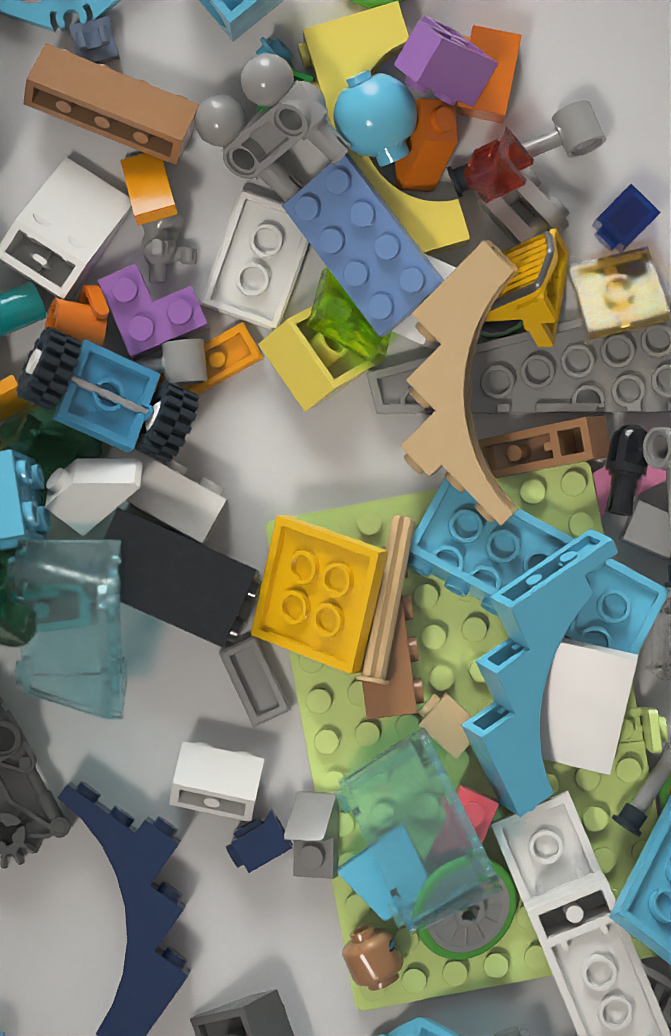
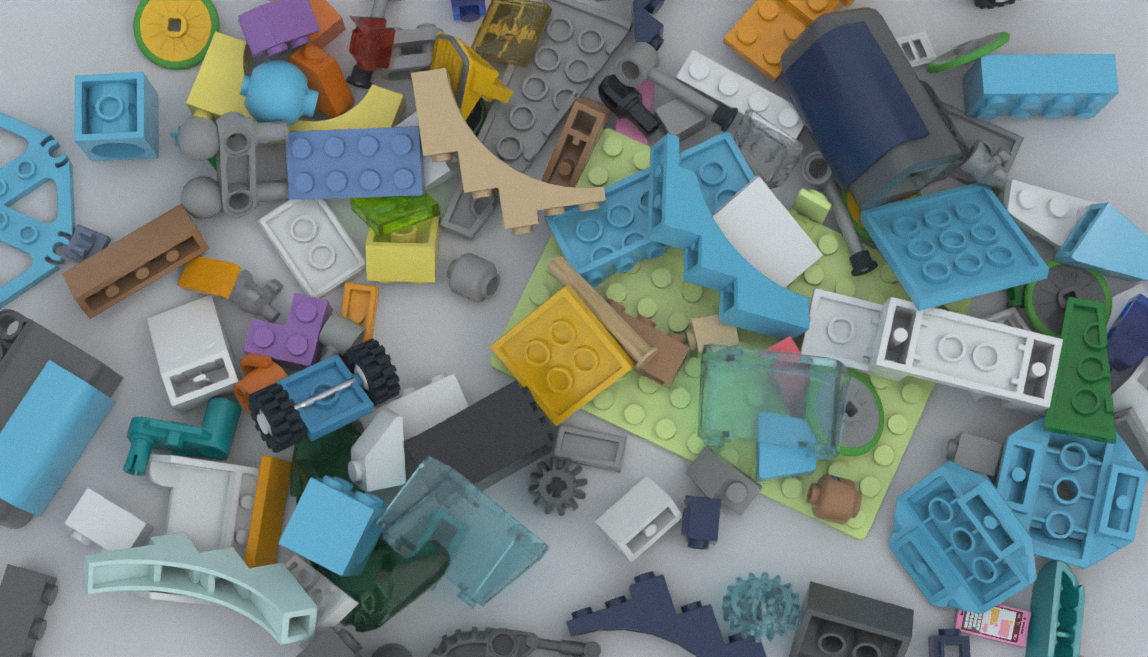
camera: 50 degrees left, 10 degrees down
none -> light grey head [447,253,500,303]
none -> dark grey gear [528,456,588,516]
none -> clear light blue gear [722,572,800,643]

